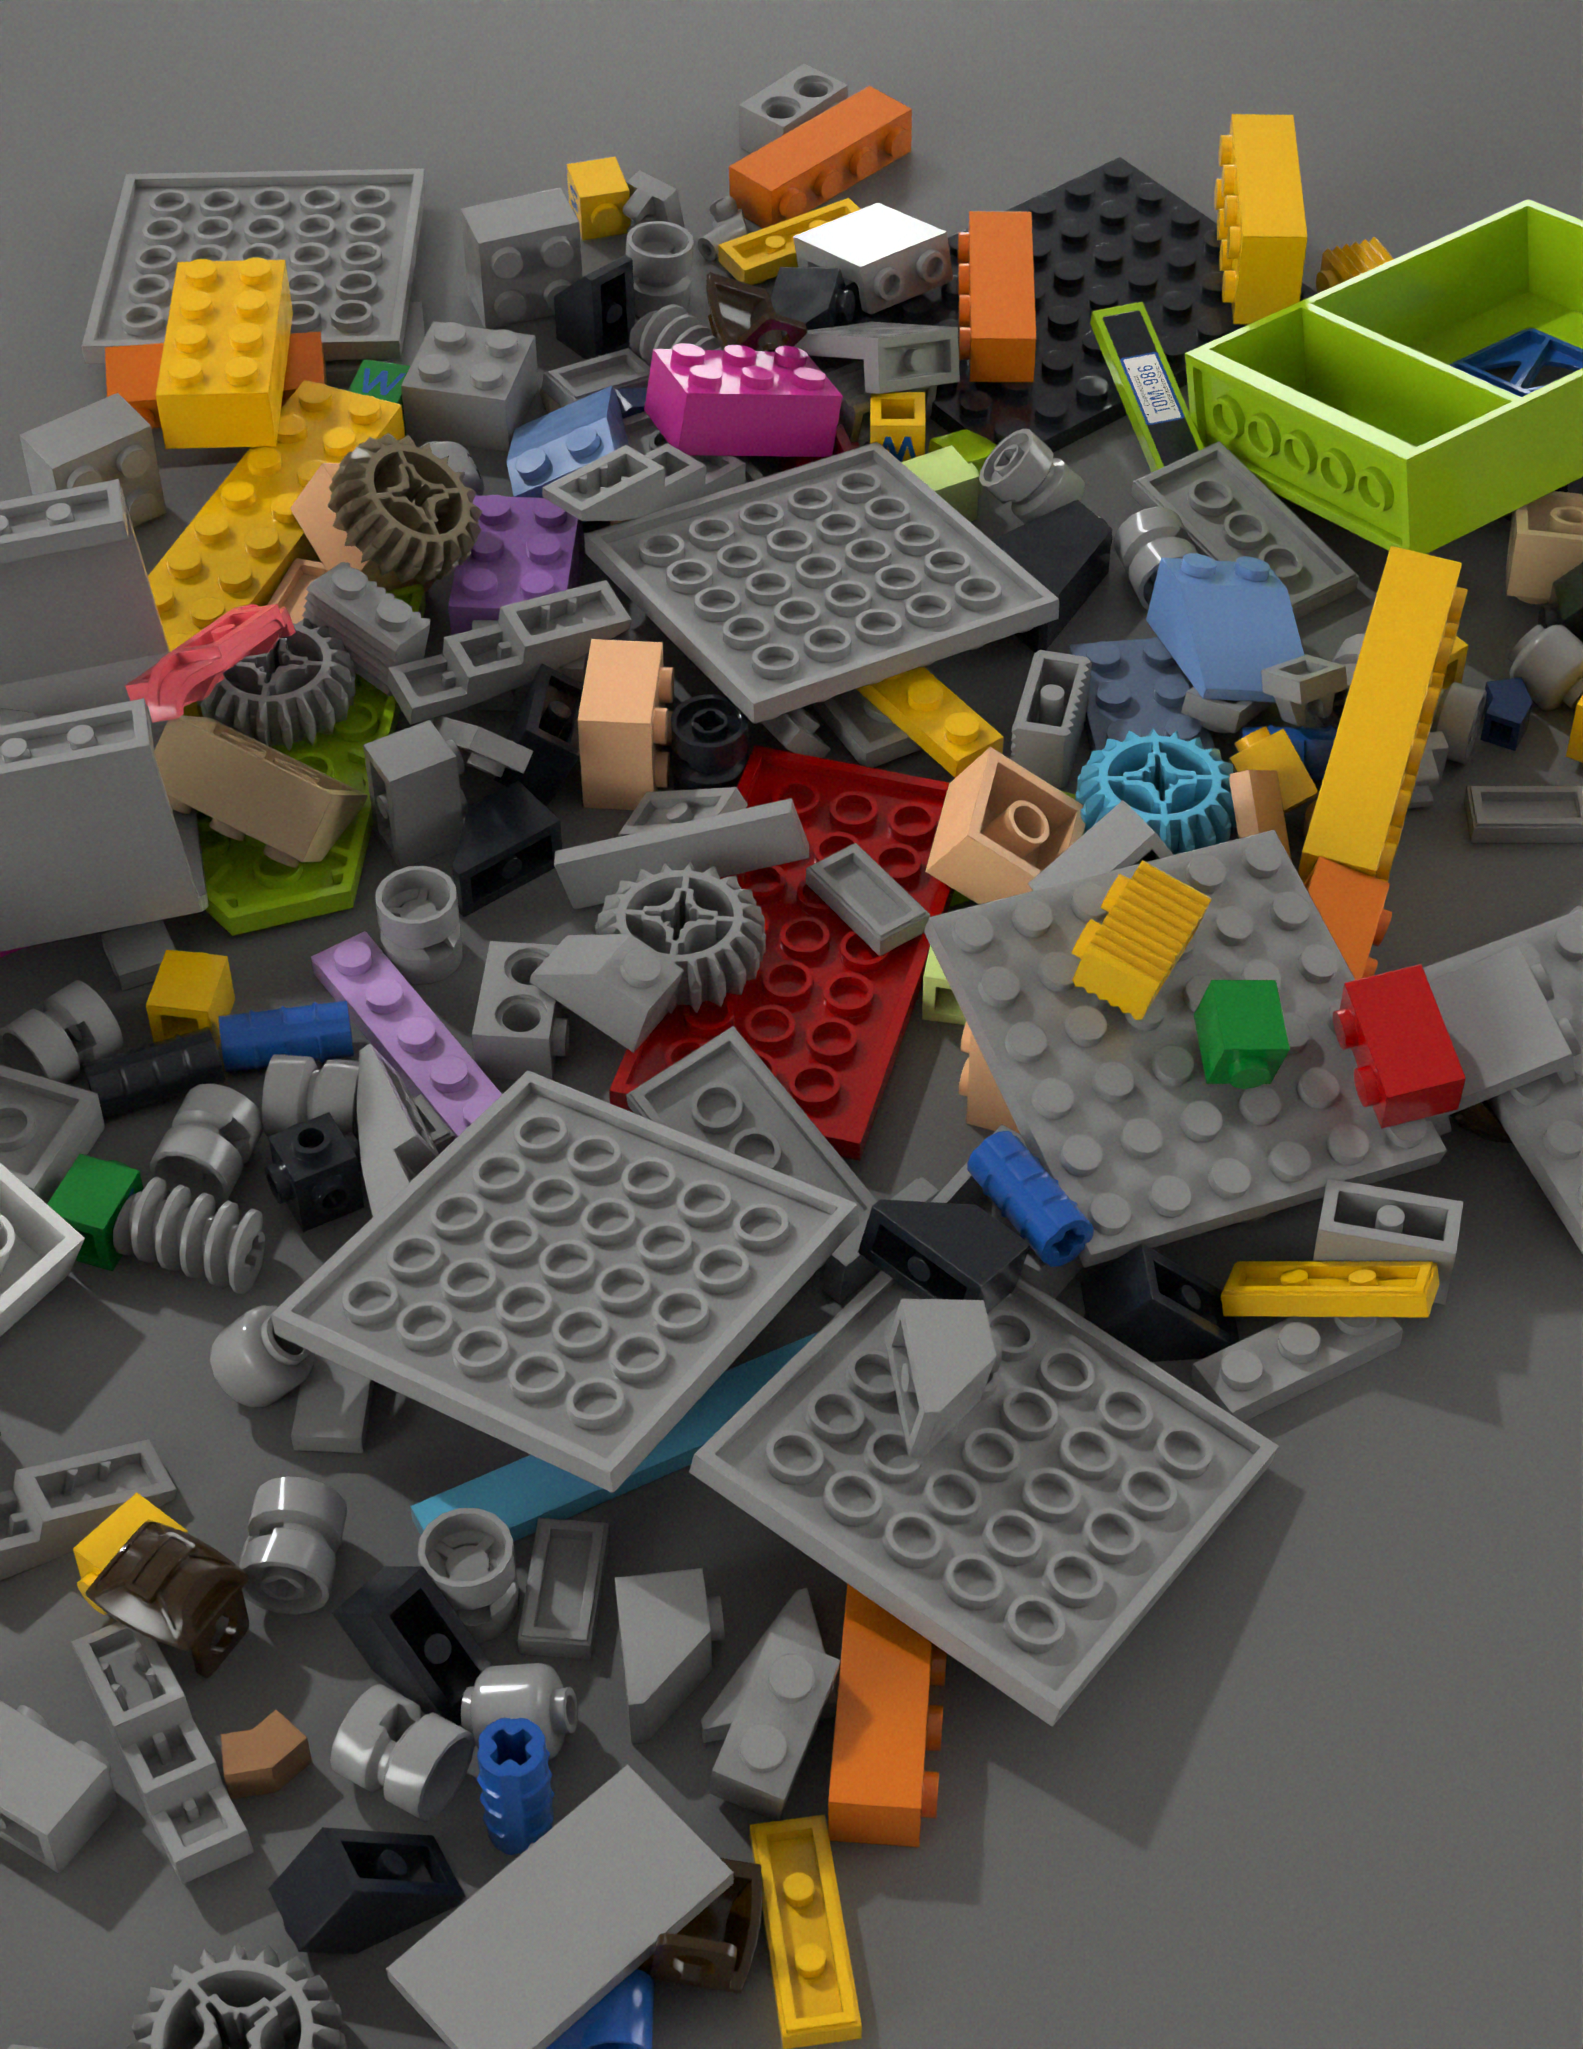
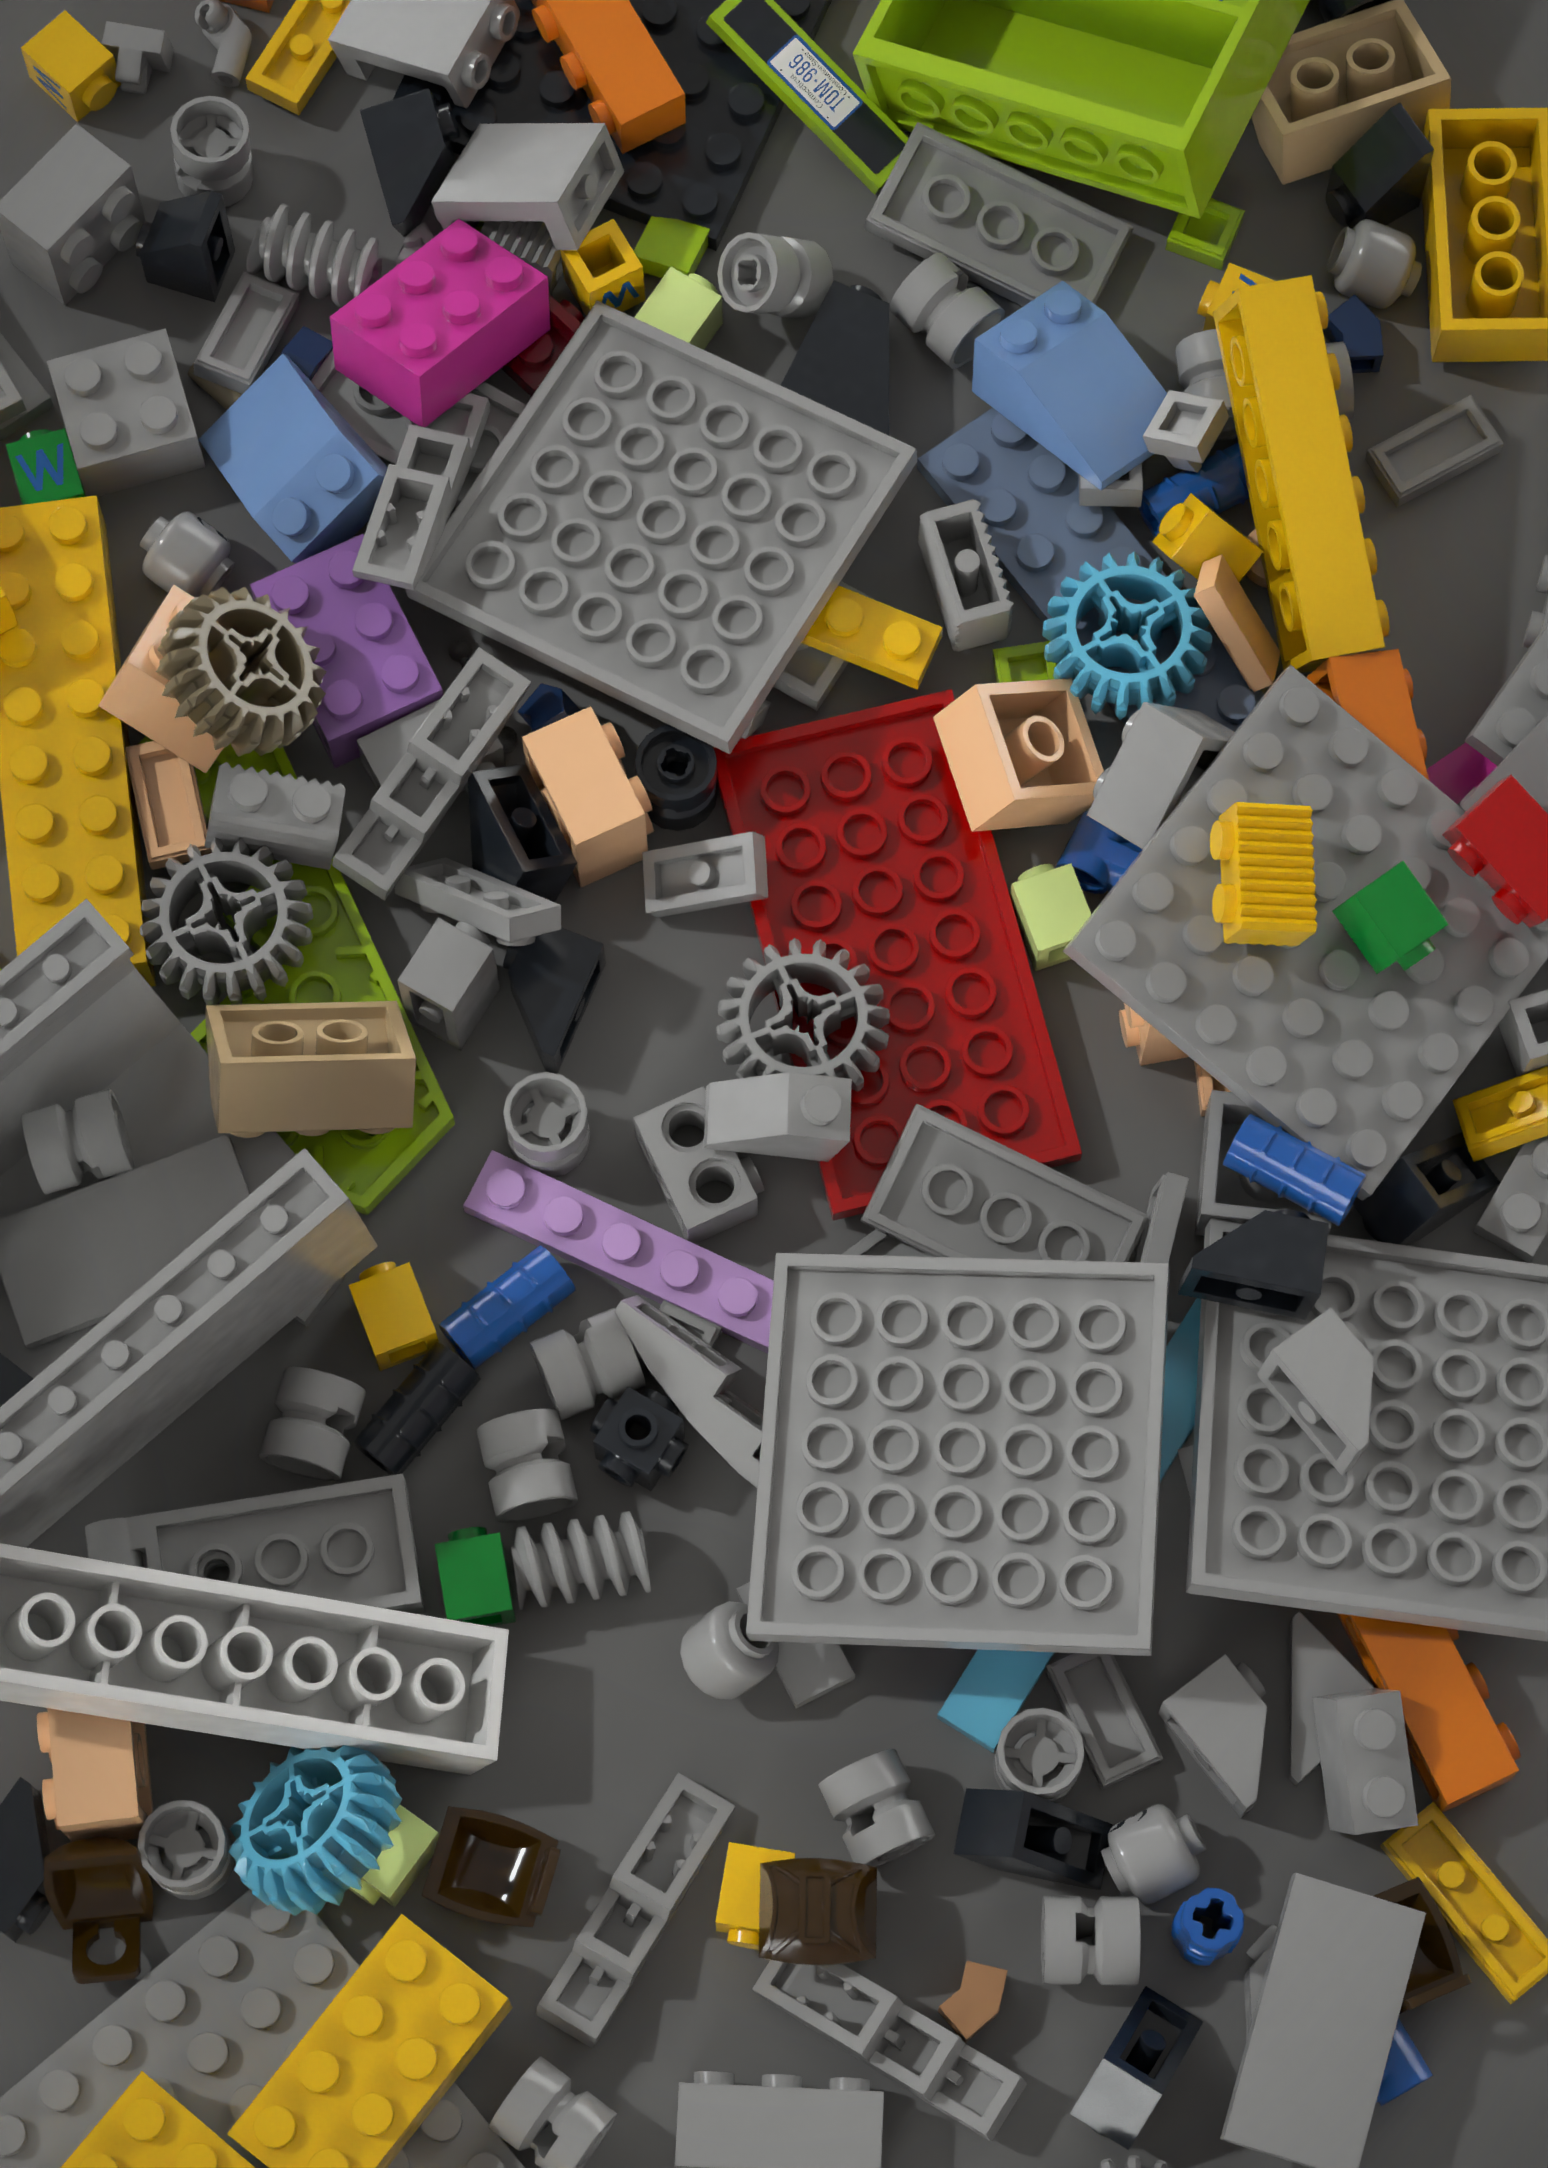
camera: 30 degrees left, 25 degrees up
coral plate [125,604,296,723] -> none
light grey tile [554,798,809,910] -> none
dark brown piece [706,272,808,352] -> none
light grey tile [806,843,930,956] -> none

